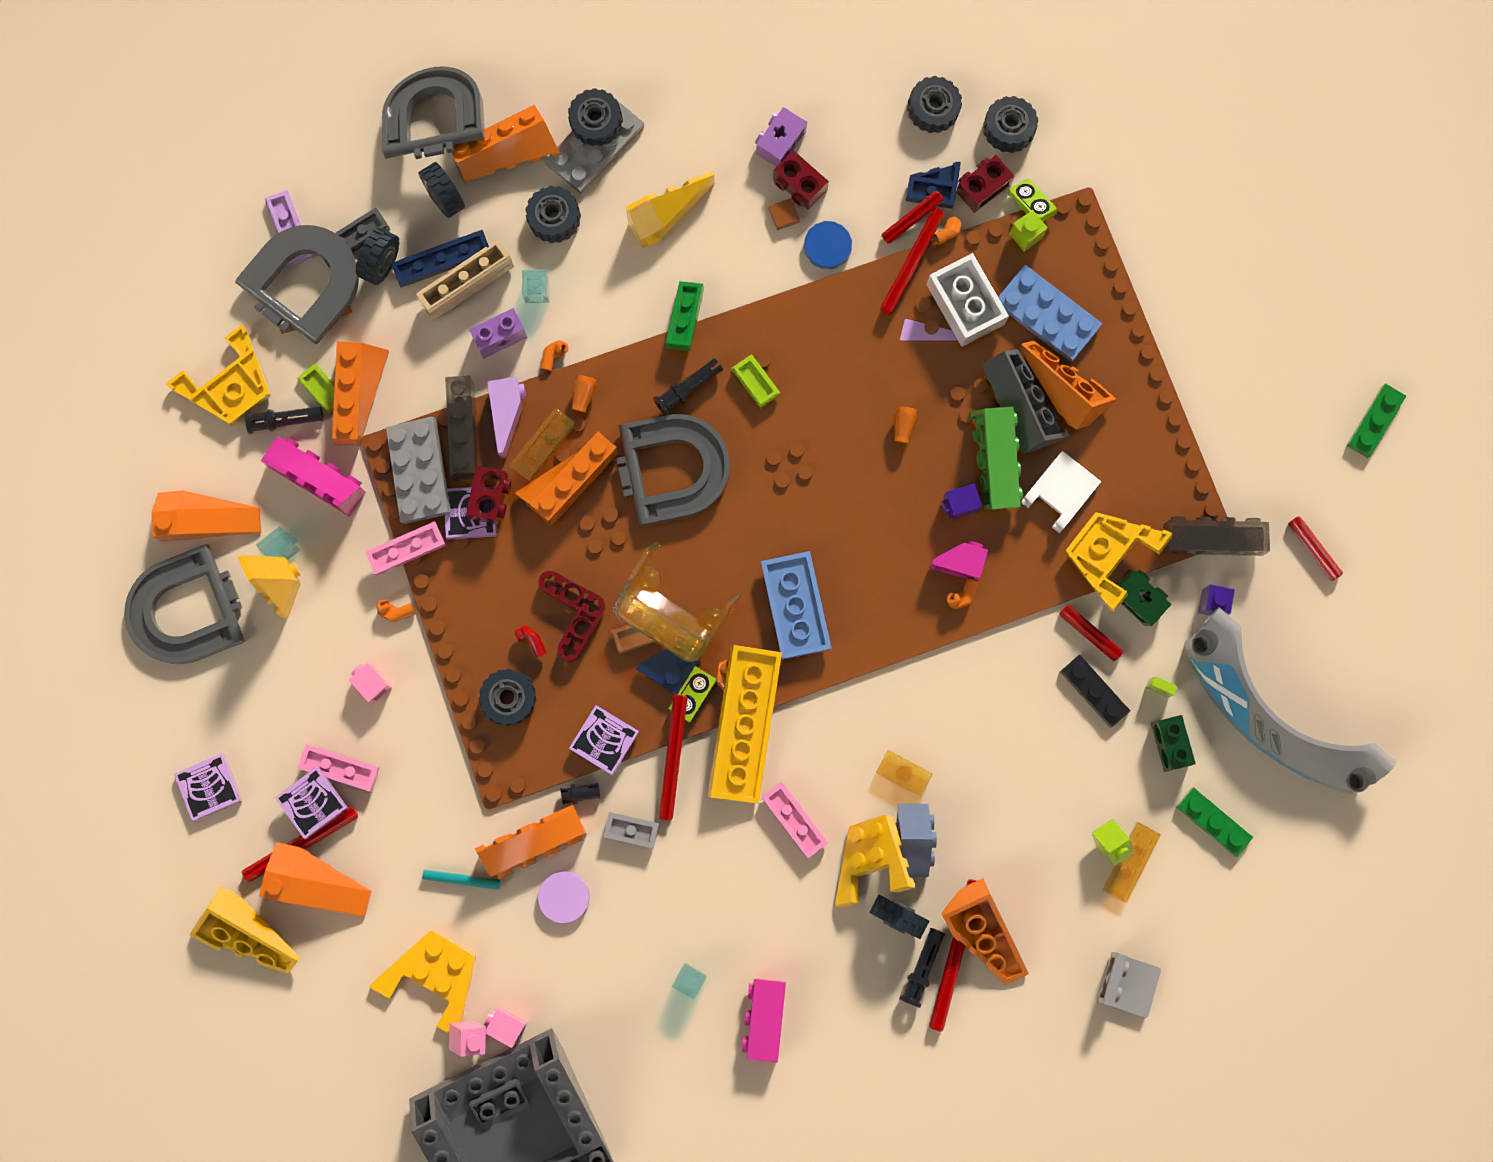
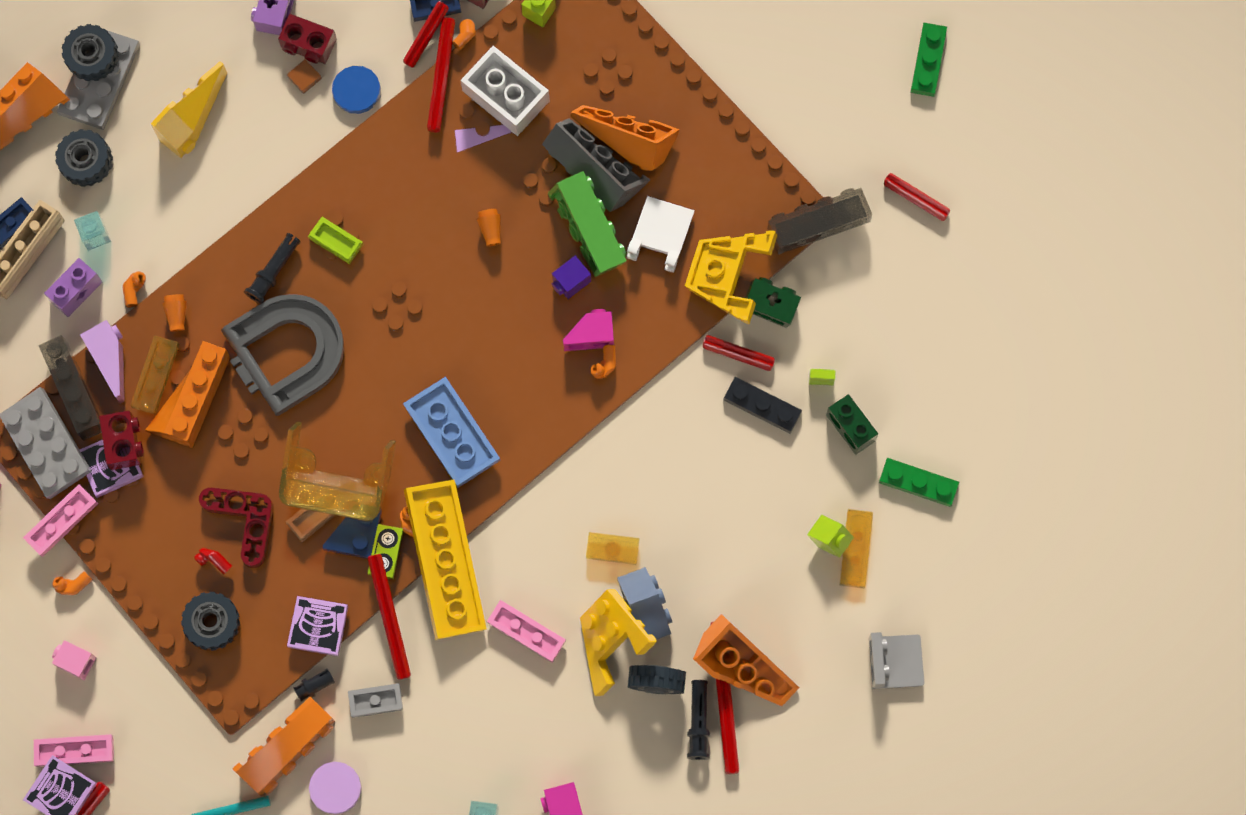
camera: 15 degrees left, 5 degrees down
green plate [666,281,704,351] -> none
medium blue plate [998,265,1103,363] -> none
light grey panel [1184,607,1396,794] -> none
dark purple brick [1198,584,1235,616] -> none

